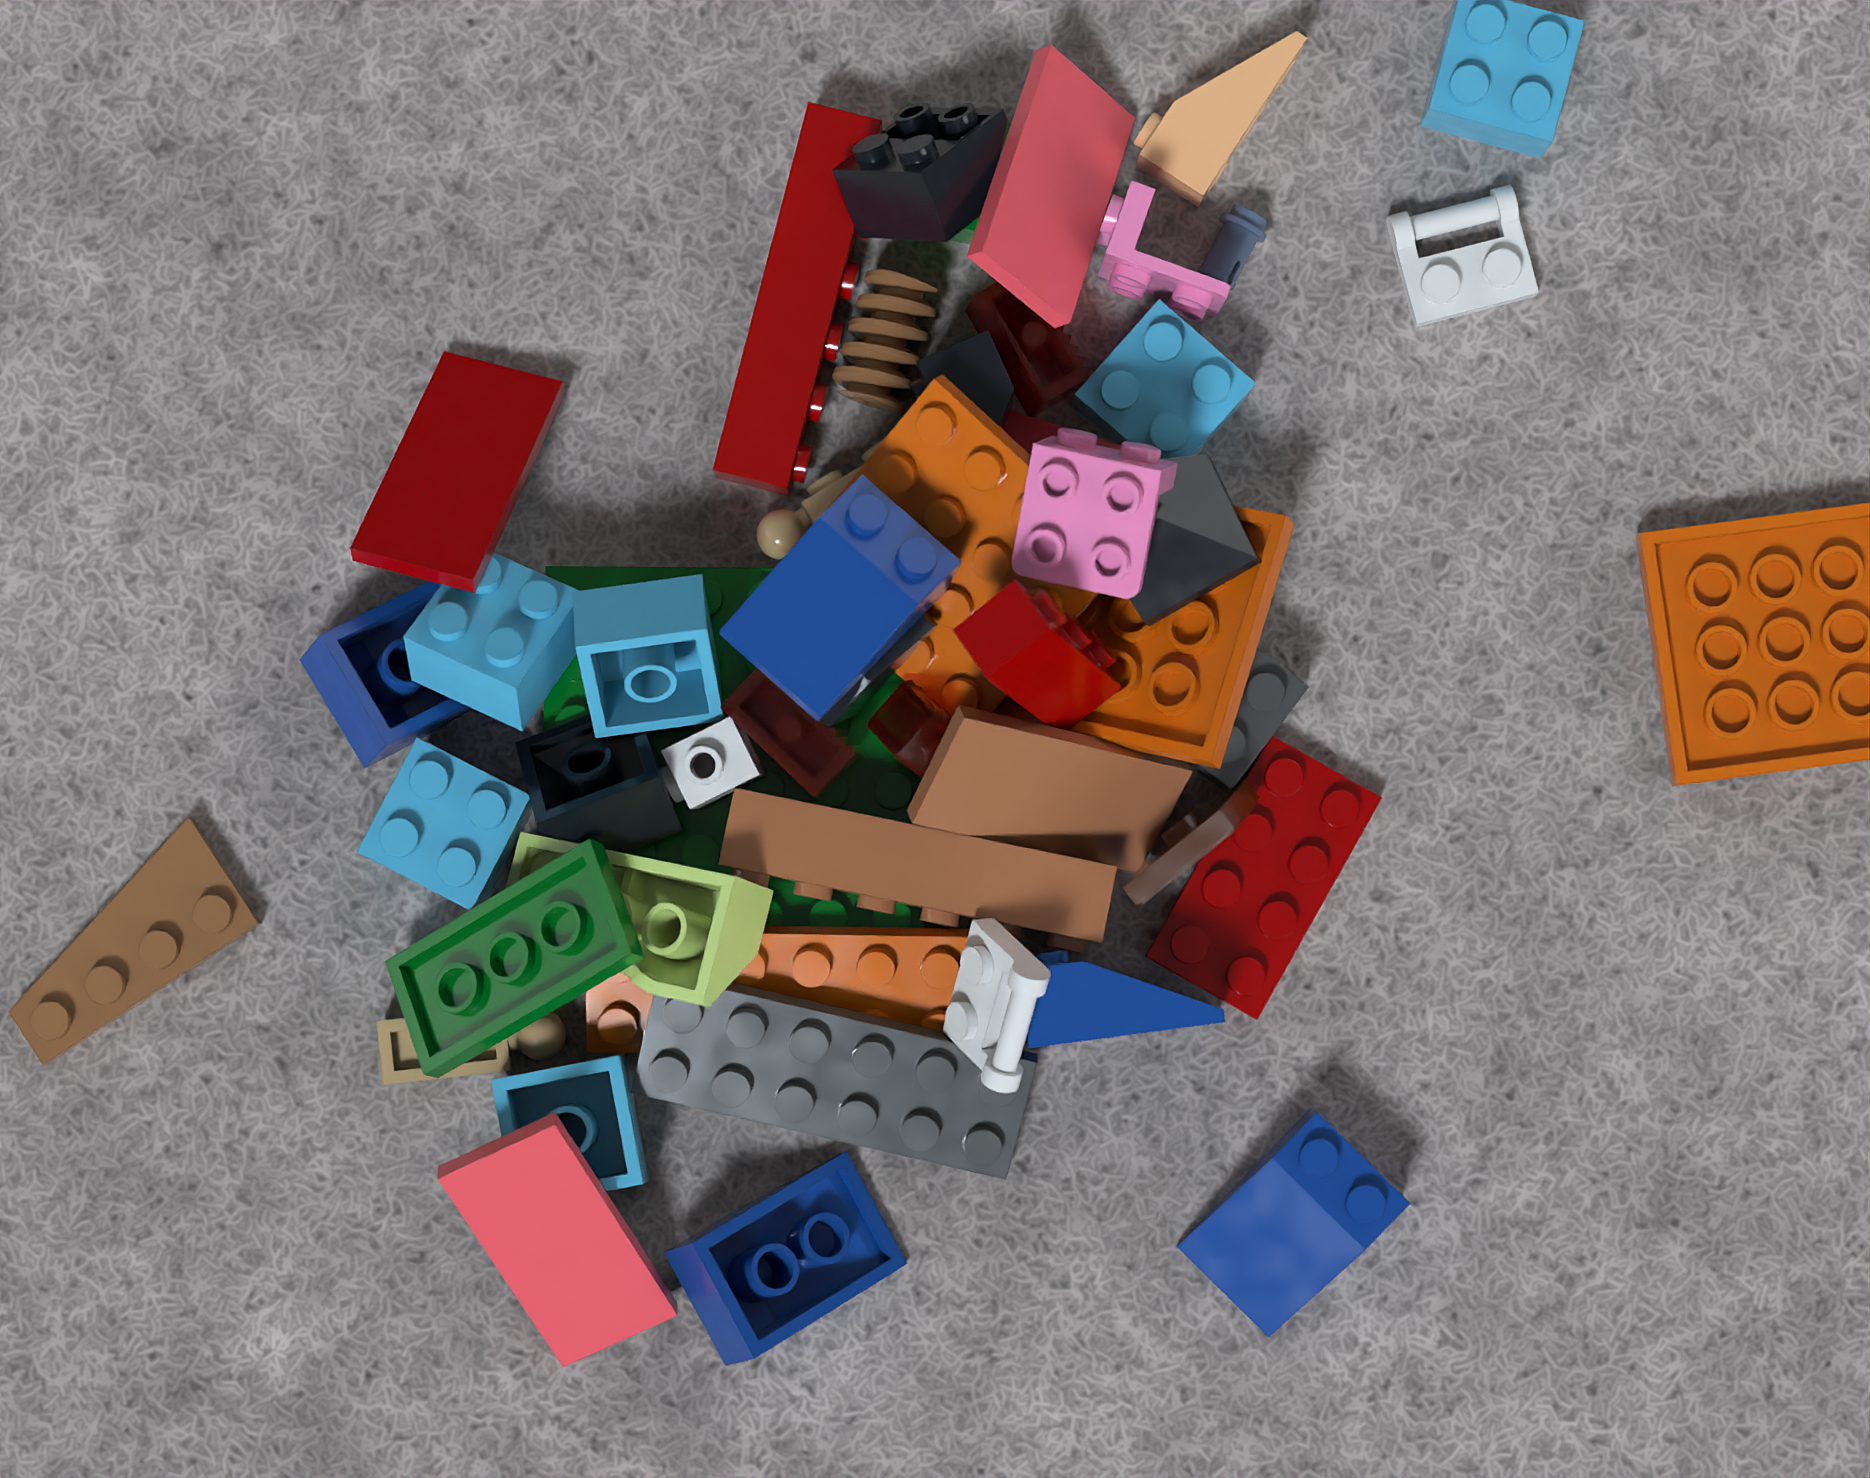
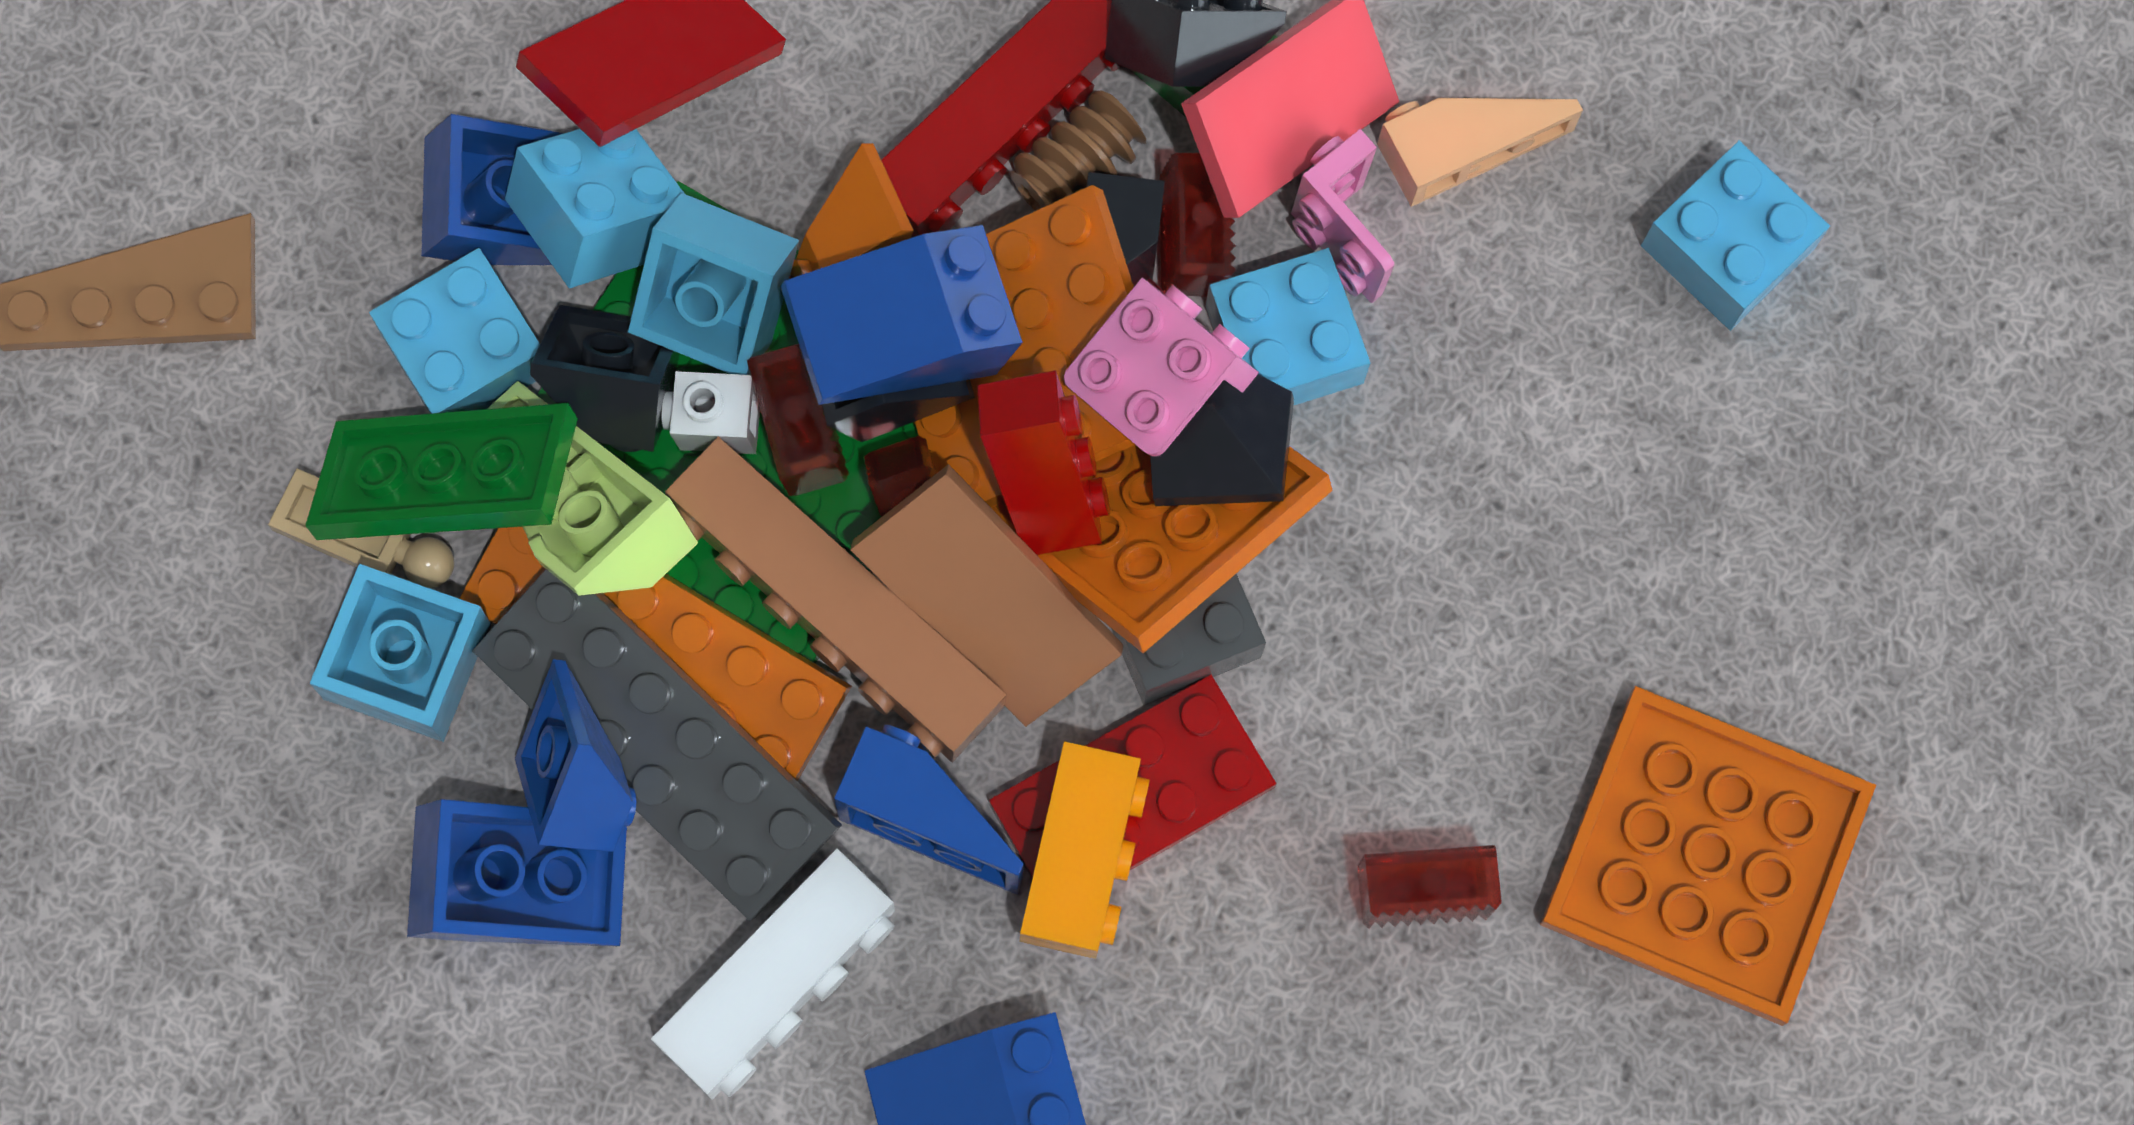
camera: 25 degrees right, 10 degrees down
coral tile [438,1112,678,1367] -> none
white plate [942,918,1050,1093] -> none
reddish brown plate [1123,780,1259,905] -> none
sand blue pin [1197,204,1267,291] -> none
white plate [1386,185,1539,328] -> none
none -> blue slope [515,659,636,852]
none -> white brick [651,849,895,1100]
none -> orange slope [789,143,914,279]
none -> light orange brick [1019,741,1150,959]
none -> clear red brick [1358,845,1502,929]

